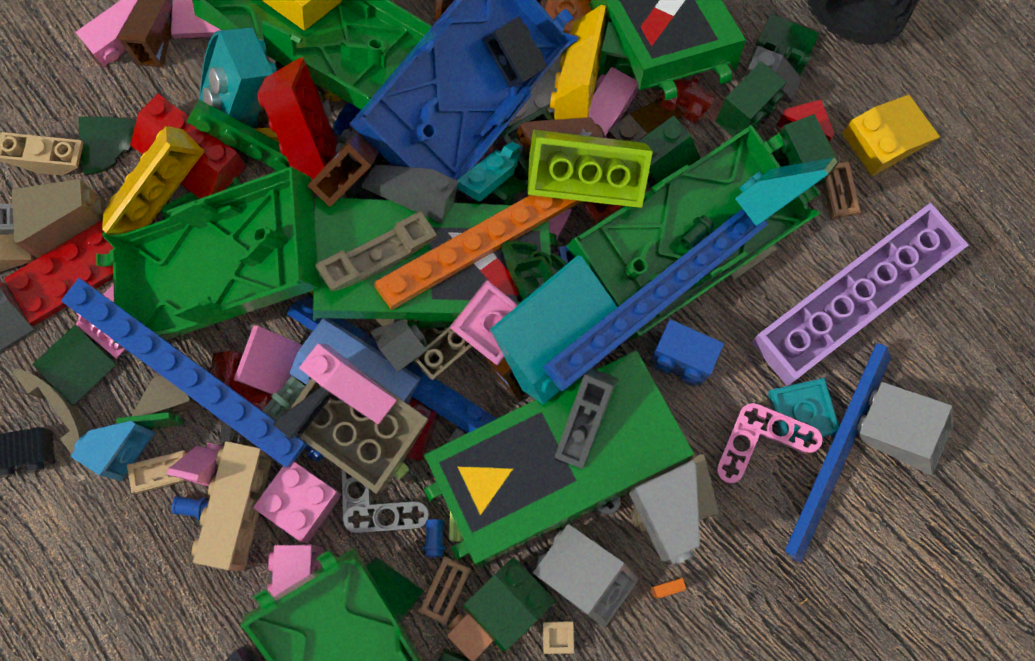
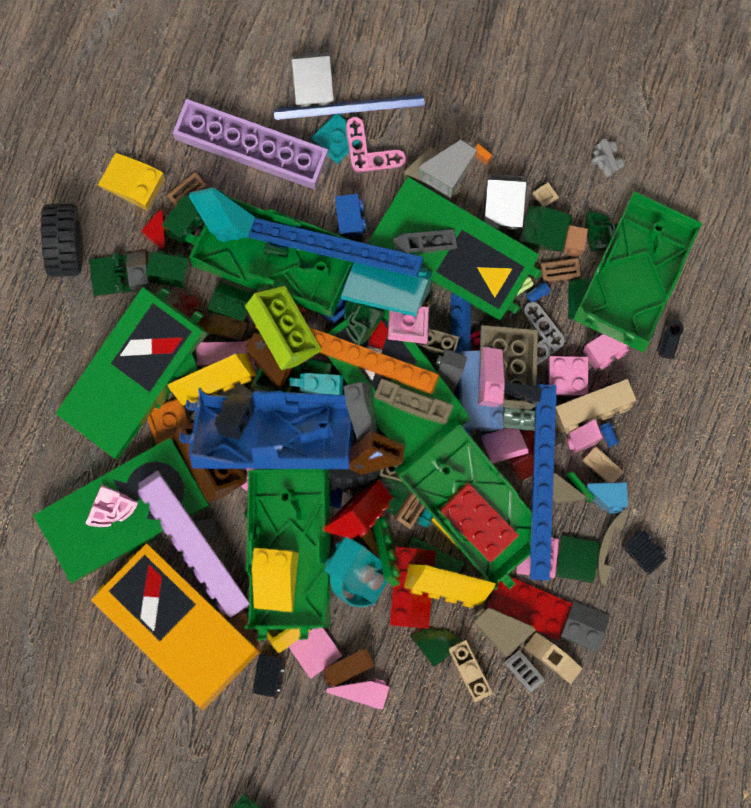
camera: 125 degrees left, 5 degrees up
none -> red plate [439,482,519,562]

